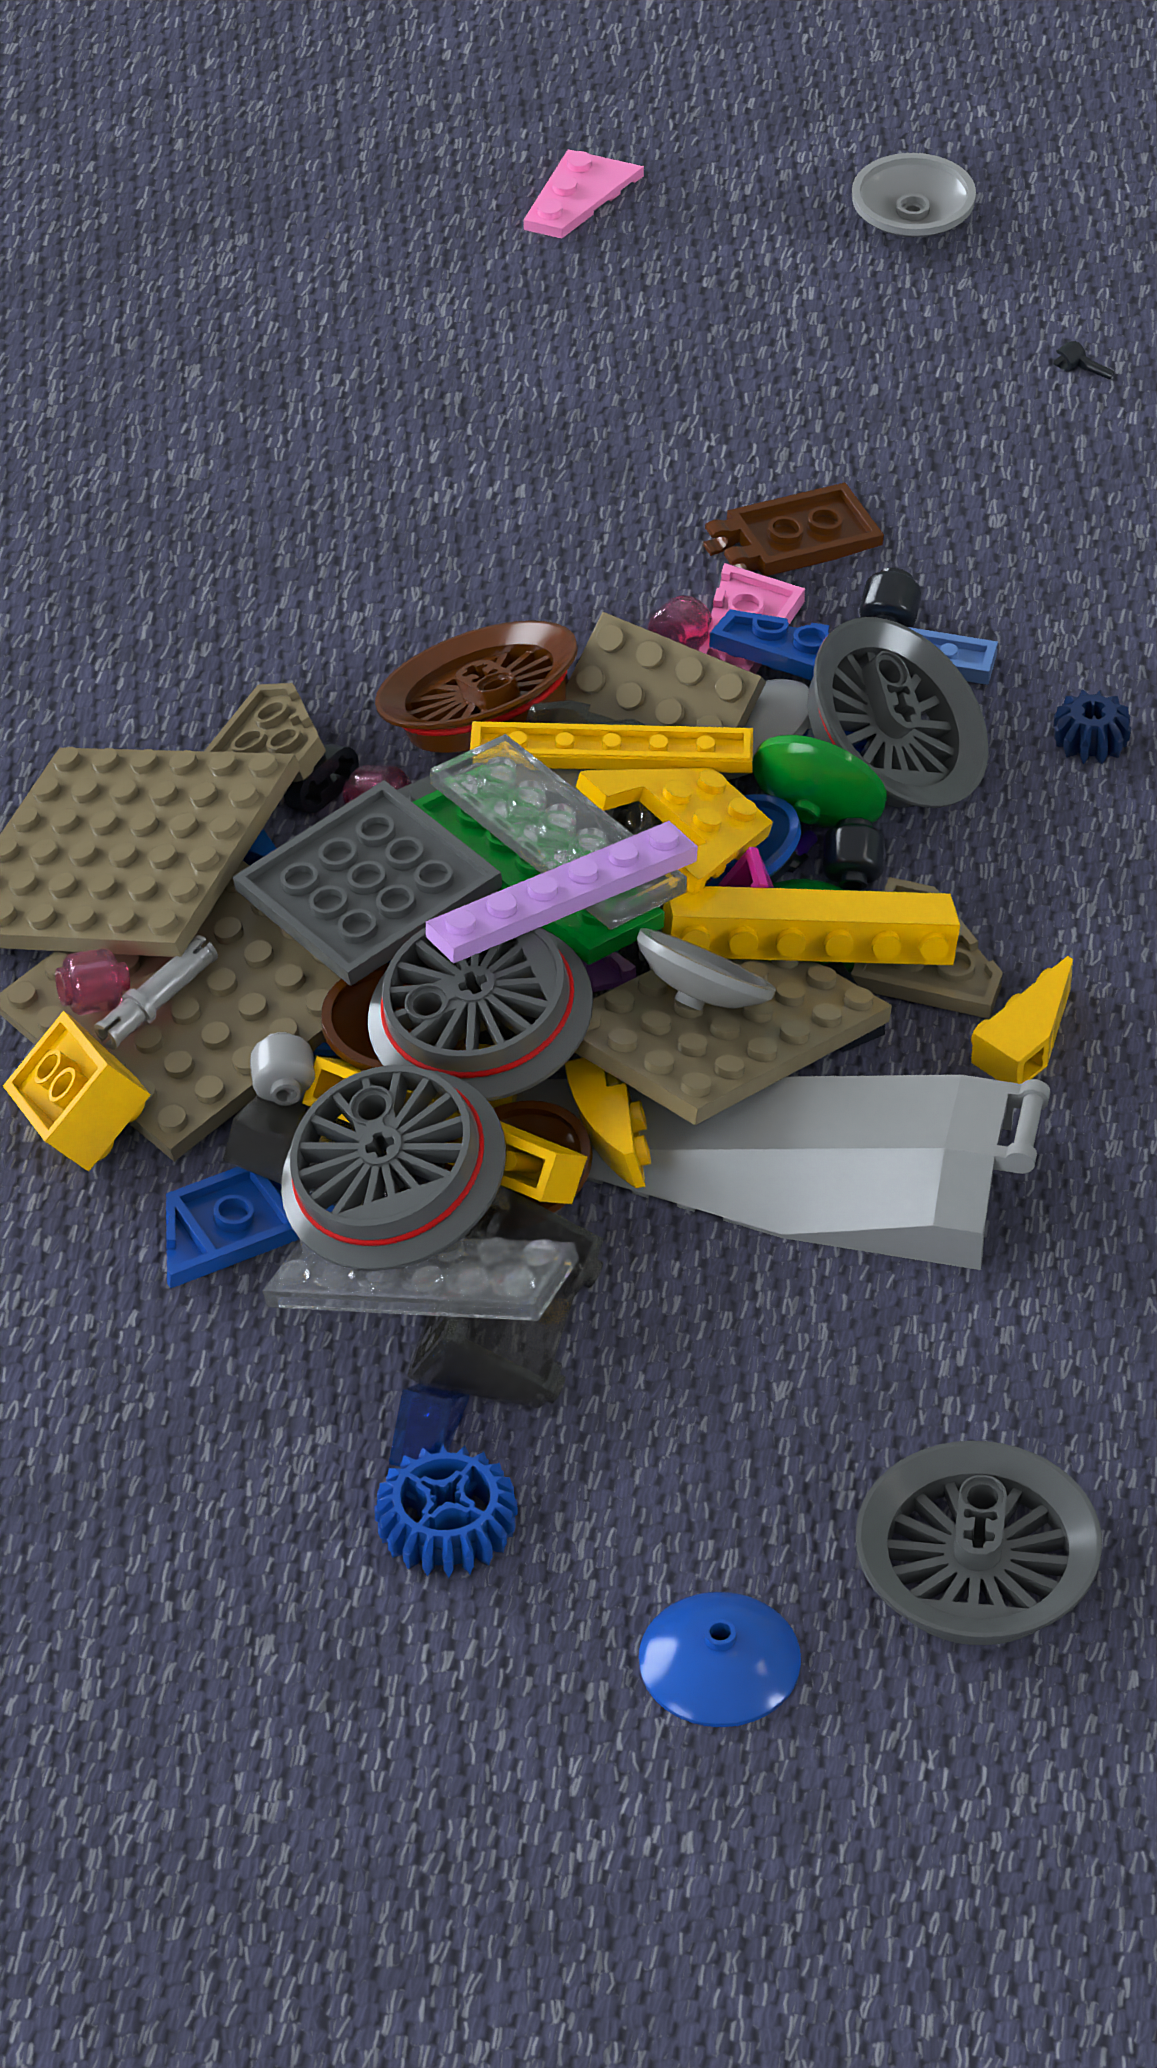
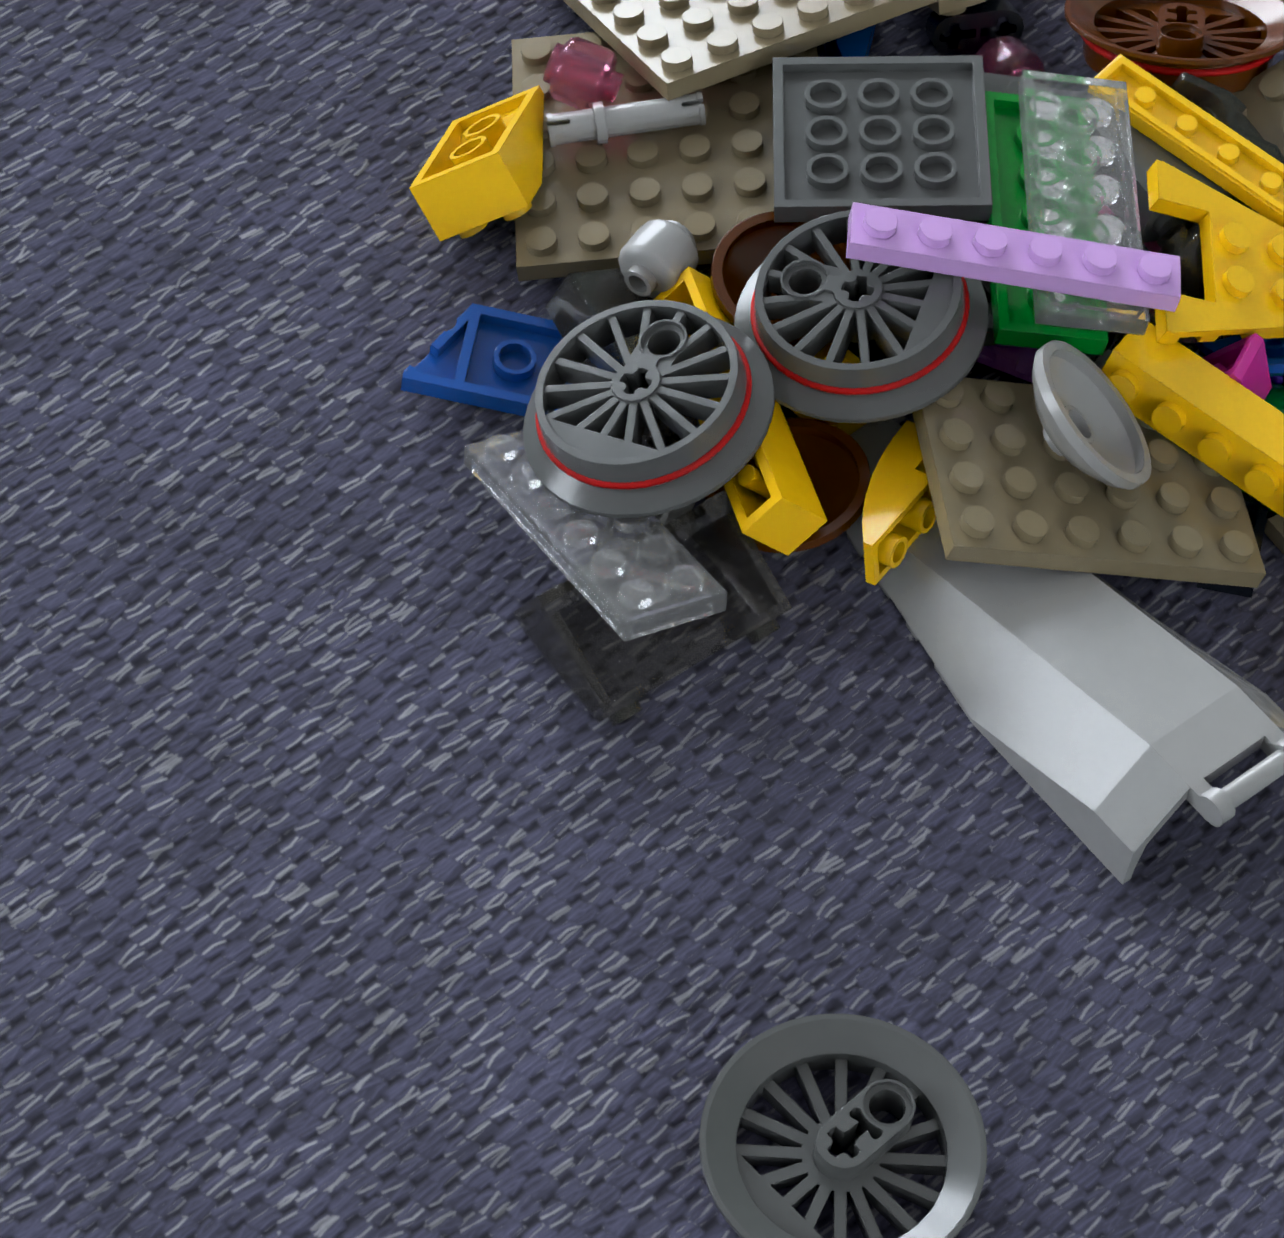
camera: 35 degrees right, 10 degrees up
blue gear [374,1443,518,1578] -> none
clear blue slope [389,1383,470,1467] -> none
blue dish [639,1592,801,1727] -> none

